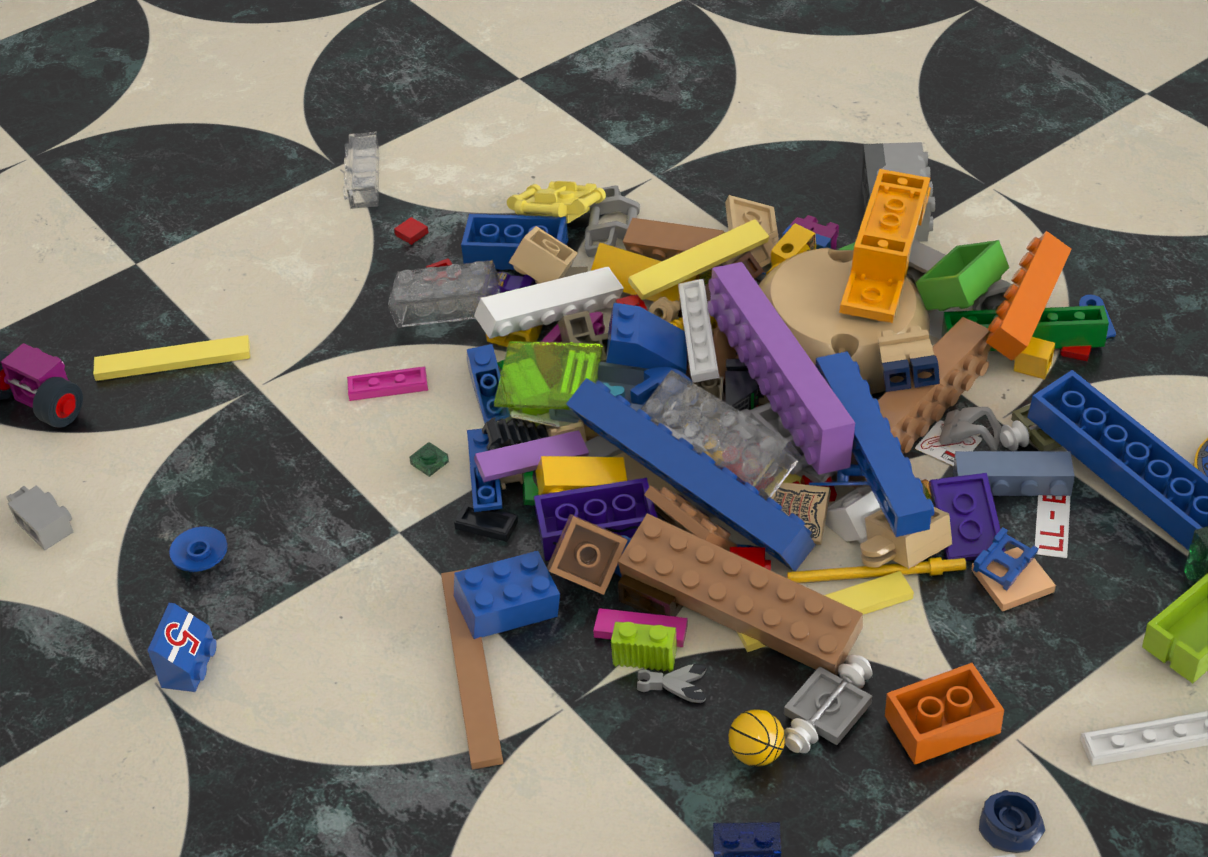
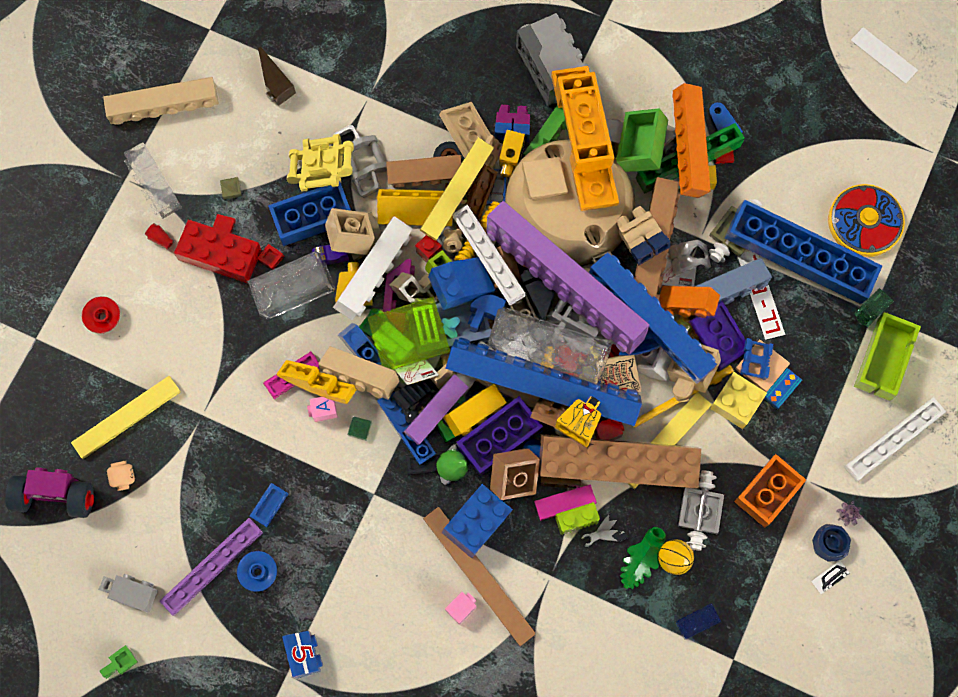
camera: 30 degrees left, 30 degrees up
none -> red dish [82,296,120,334]
none -> tan brick [103,77,219,124]
none -> light nougat head [107,461,135,491]
none -> red cone [145,223,174,249]
none -> medium lavender tile [160,518,263,616]
none -> red brick [174,219,262,283]
none -> olive tile [220,177,242,200]
none -> blue tile [250,483,288,527]
none -> dark brown slope [258,47,296,106]
none -> yellow slope [277,360,356,404]
none -> bright pink brick [307,397,338,422]
none -> tan brick [318,346,399,400]
none -> bright green hat [437,445,468,485]
none -> bright pink brick [445,592,477,625]
none -> tan tile [522,157,568,200]
none -> yellow torso [555,397,601,448]
none -> green plant [620,527,666,589]
none -> orange brick [659,286,720,318]
none -> light yellow brick [710,372,767,429]
none -> blue tile [764,368,802,410]
none -> clear purple gear [836,501,863,526]

